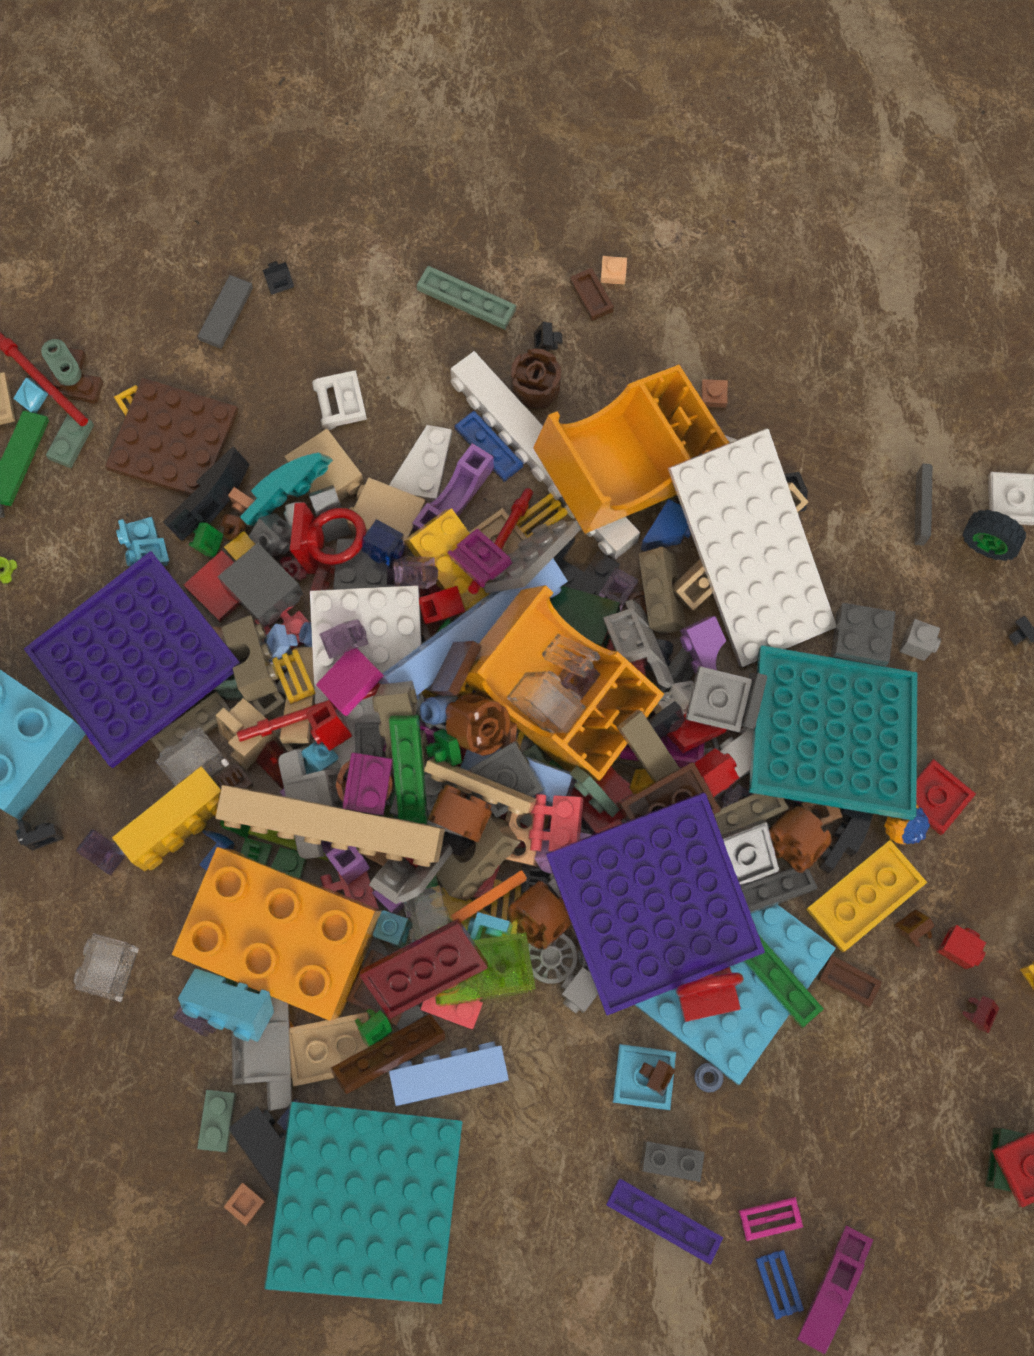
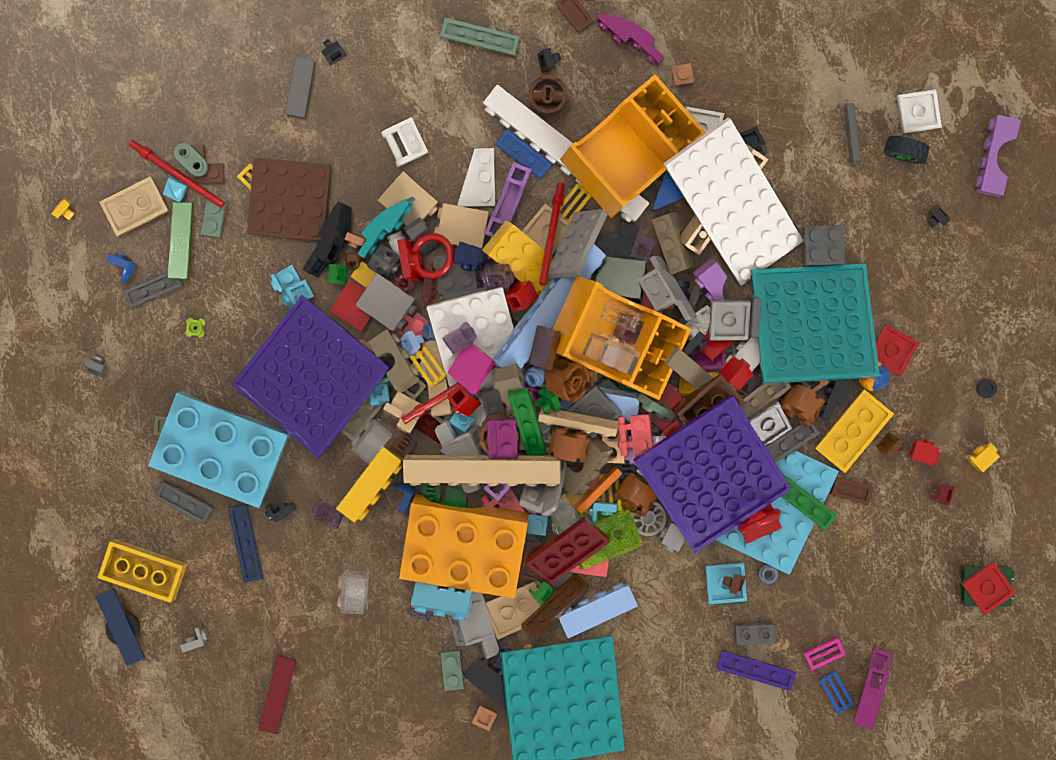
camera: 10 degrees left, 15 degrees up
magenta plate [447,528,513,588] -> none
light grey brick [899,619,941,661] -> none
none -> medium azure tile [369,383,390,406]
none -> magenta slope [596,14,664,66]

